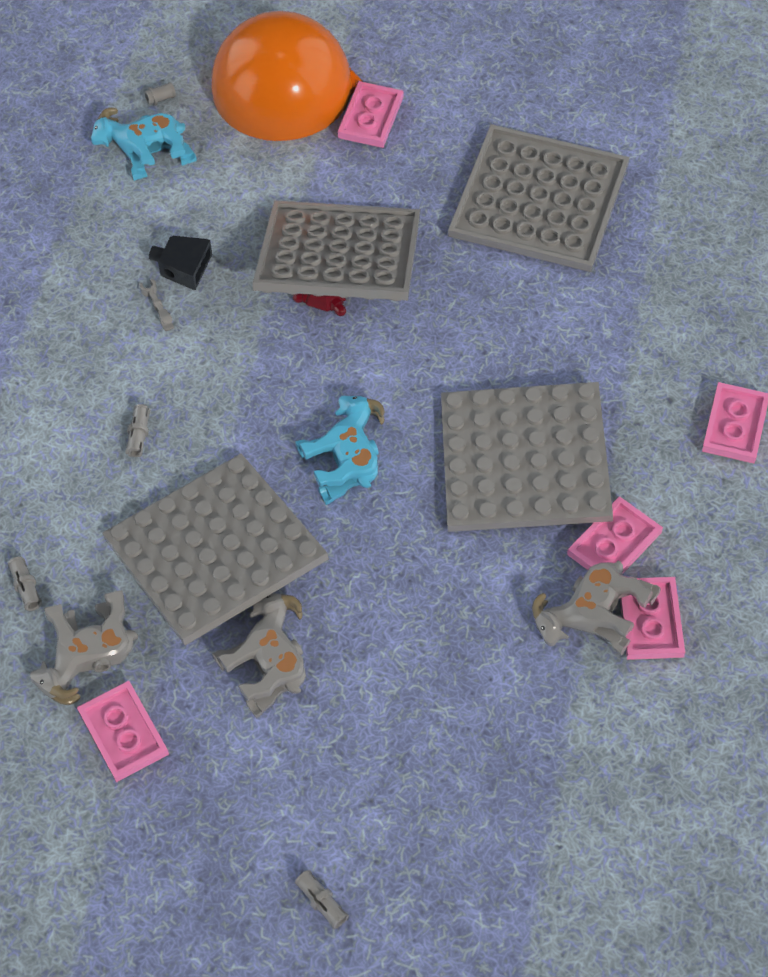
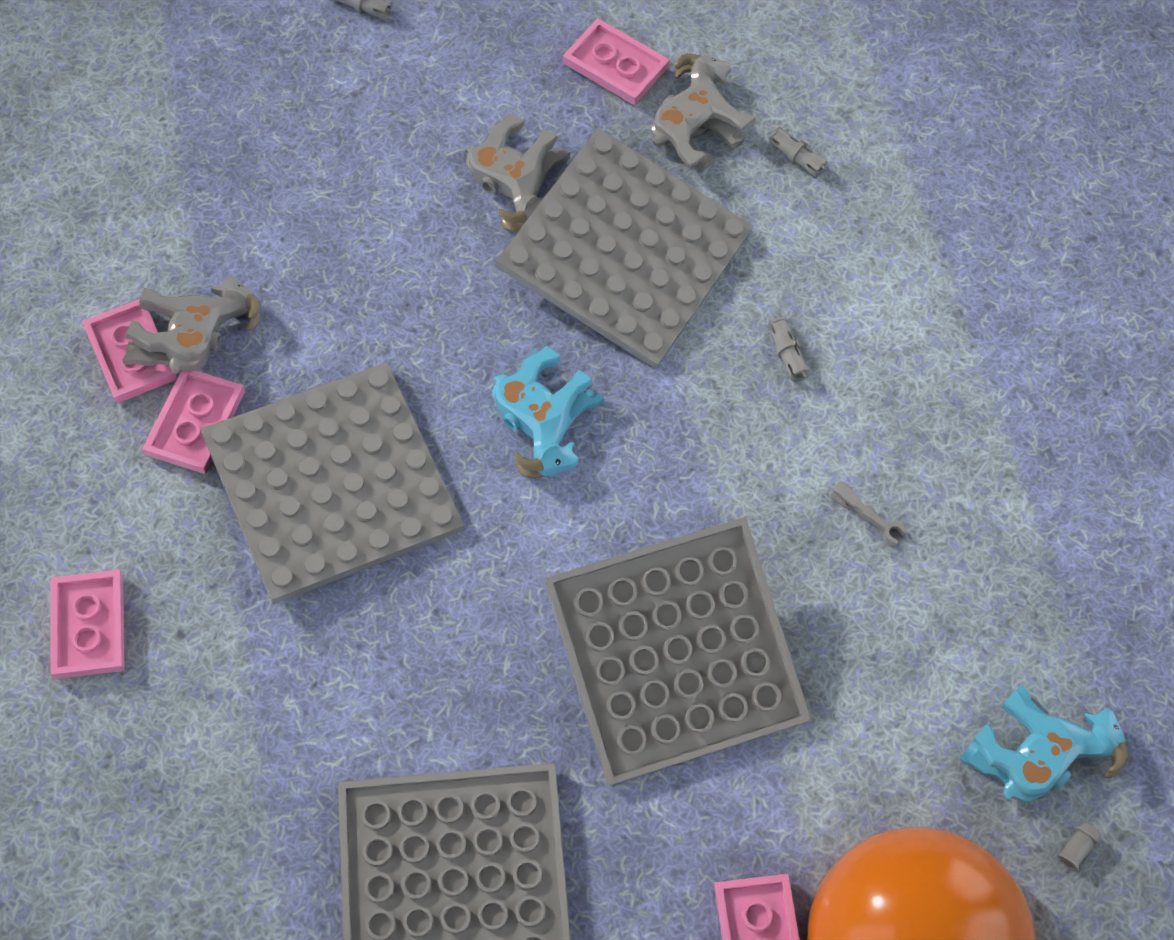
camera: 155 degrees right, 5 degrees up
black torso [149,235,213,290] -> none

